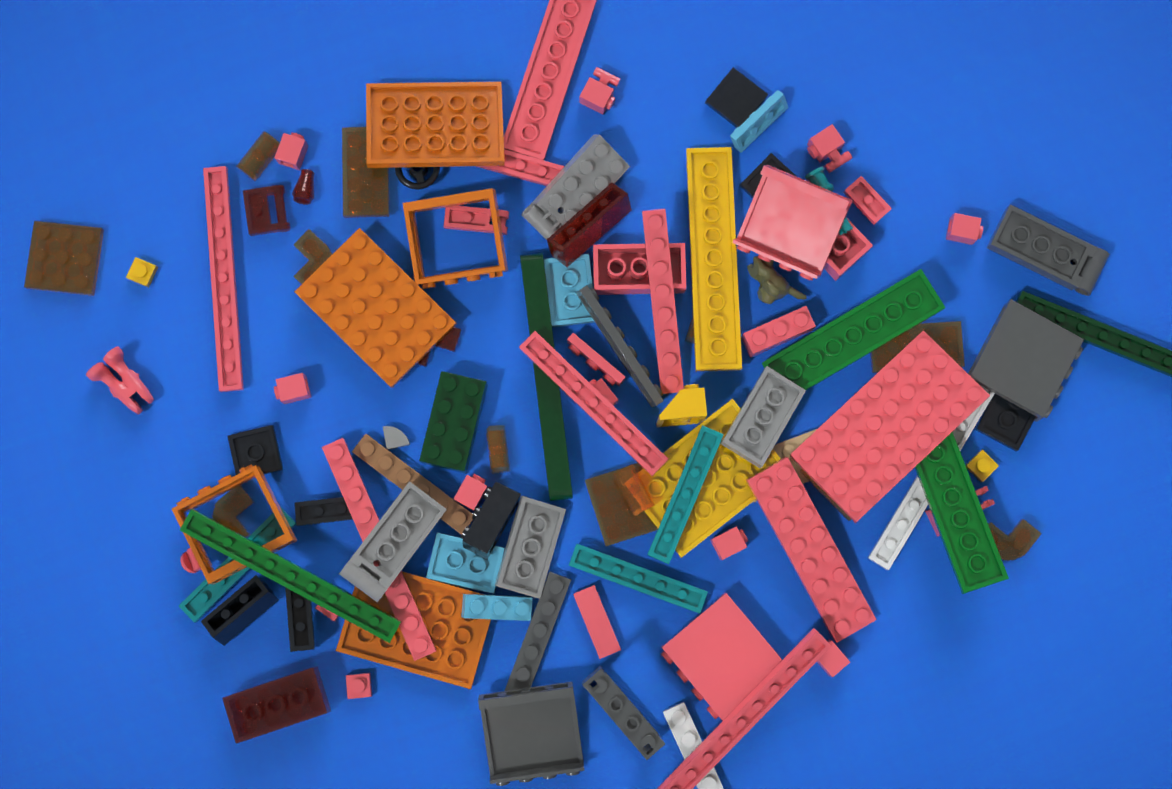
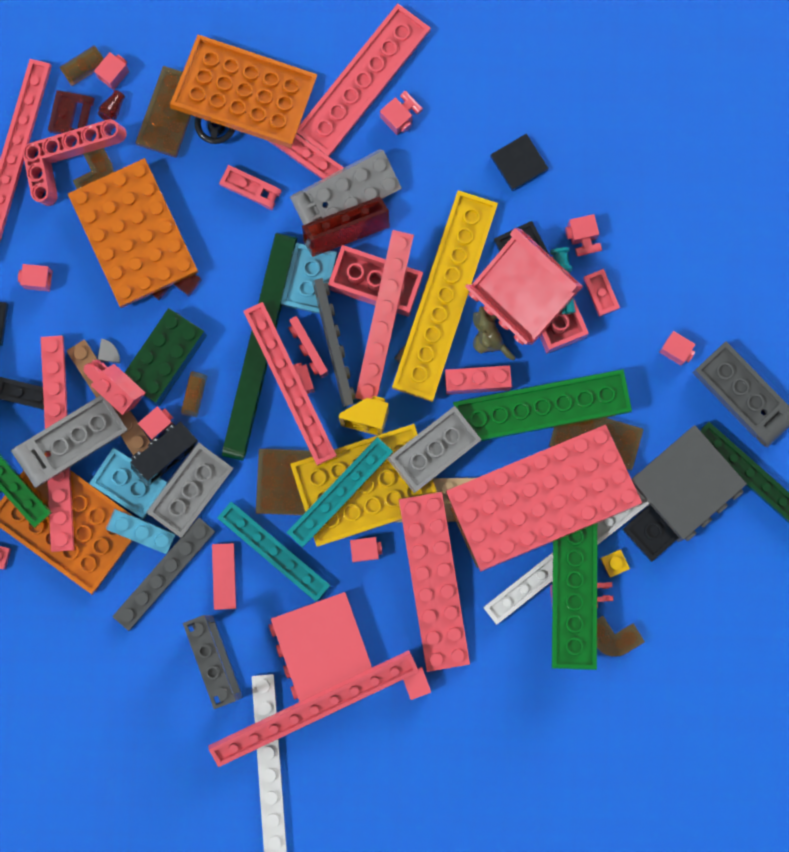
camera: 20 degrees right, 0 degrees up
orange window [403,188,508,289] -> none
dark grey panel [478,682,584,786] -> none
clear orange brick [613,464,655,516] -> none
medium azure plate [730,90,789,153] -> none
none -> coral beam [23,119,126,206]
none -> coral hinge [83,359,146,415]

